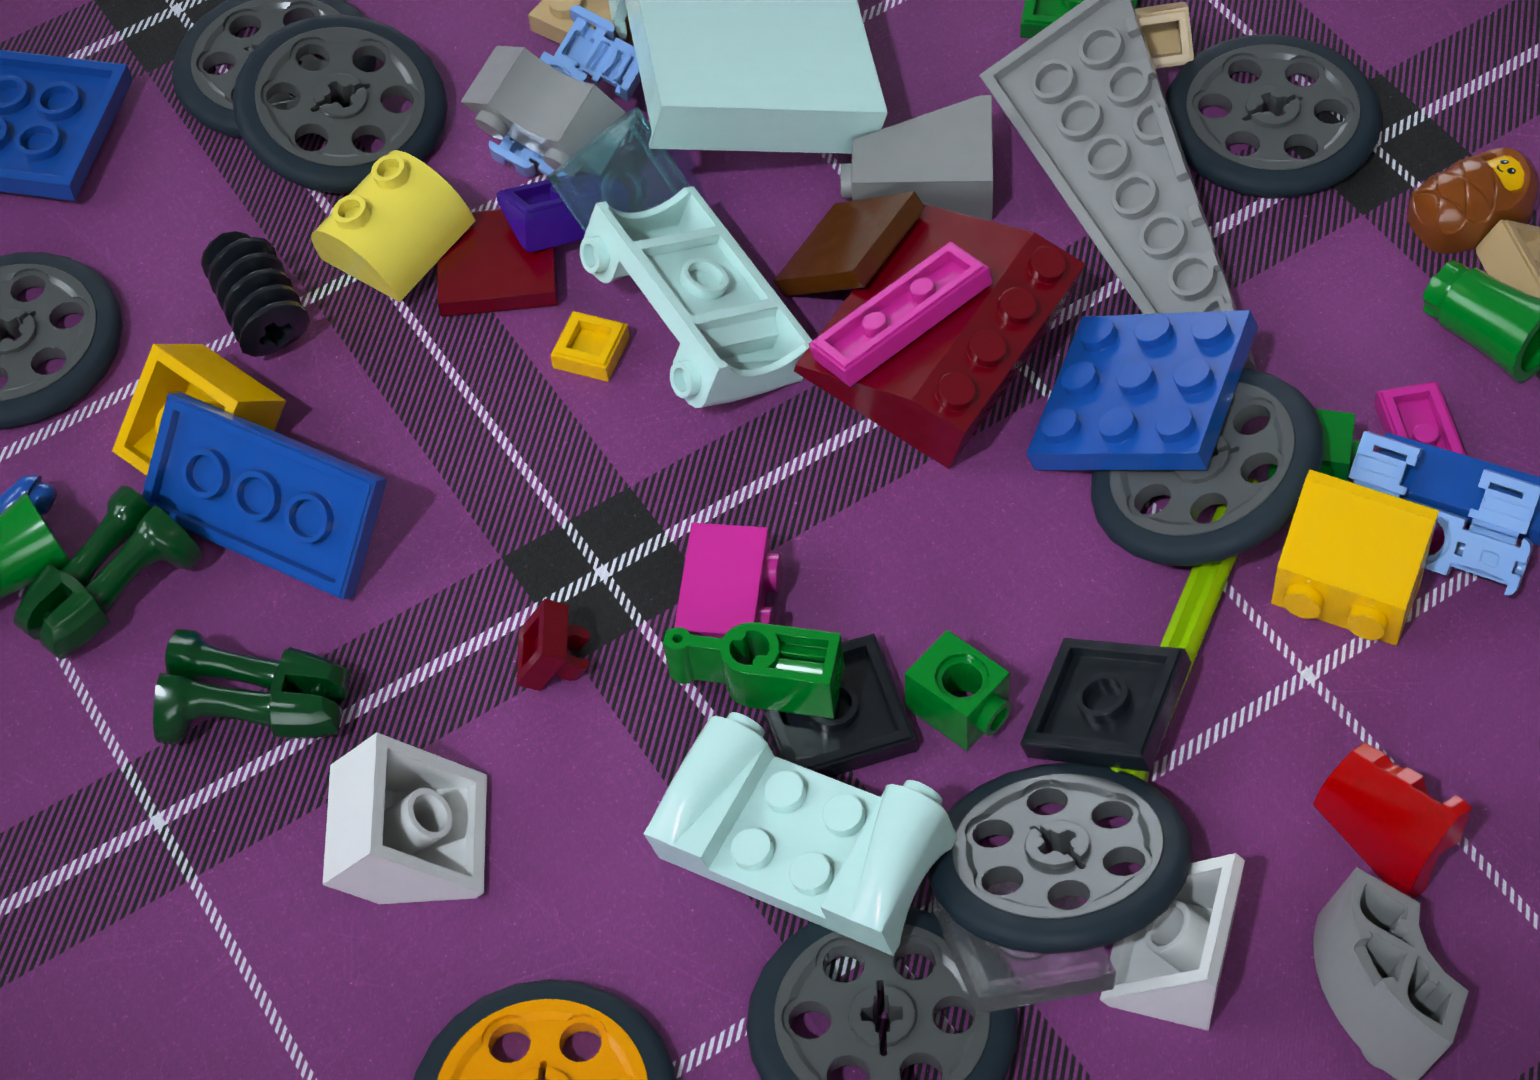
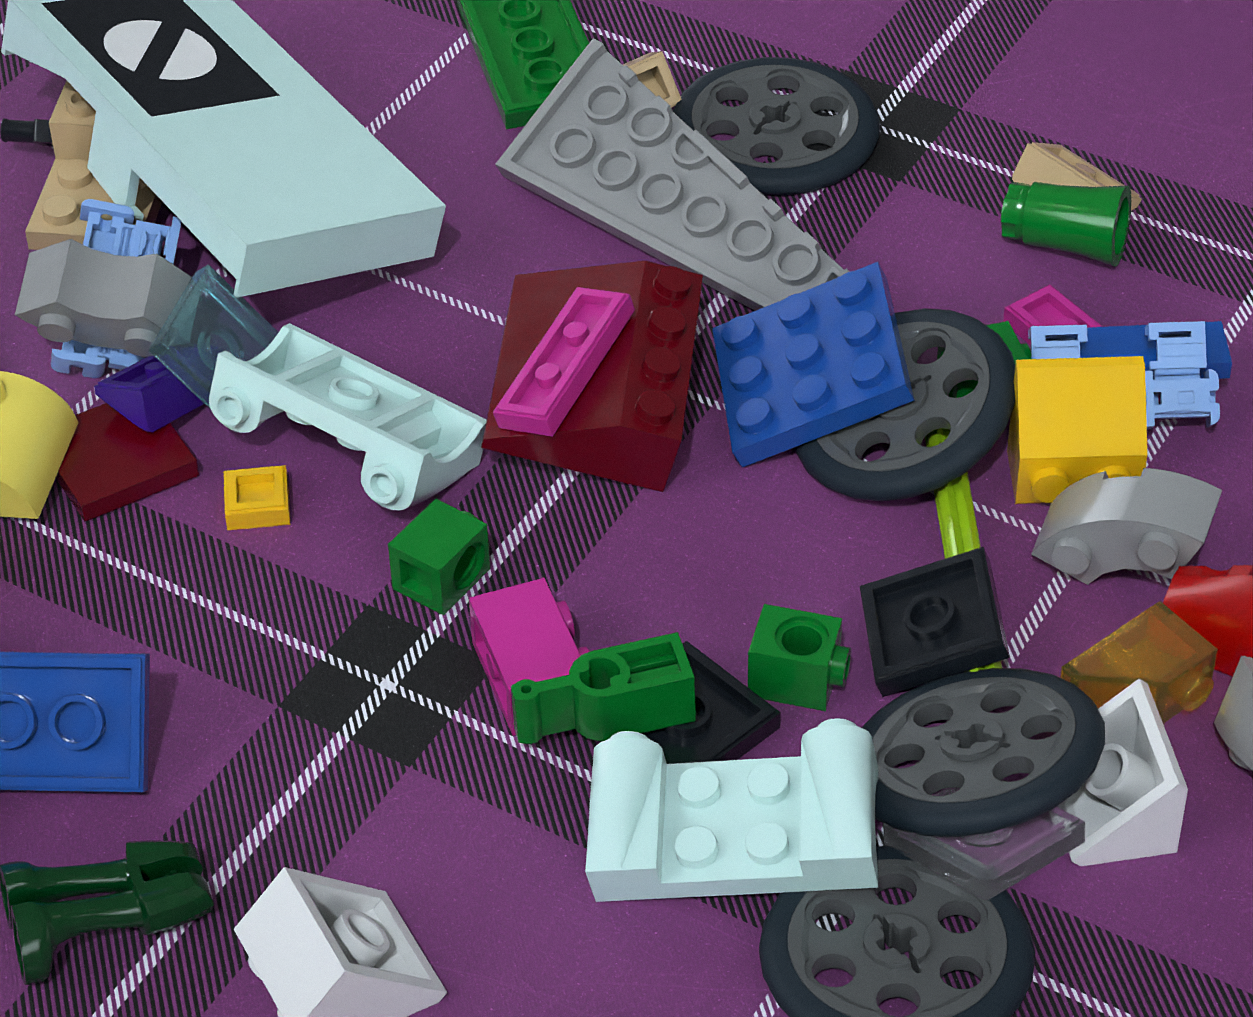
camera: 30 degrees left, 10 degrees down
dark red tile [516,599,590,691] -> none
reddish brown tile [773,191,925,296] -> none
light grey slope [841,95,993,220] -> none
dark orange piece [1406,147,1539,254] -> none
none -> green brick [388,499,490,616]
none -> light grey brick [1031,468,1222,585]
none -> clear yellow slope [1060,601,1218,724]

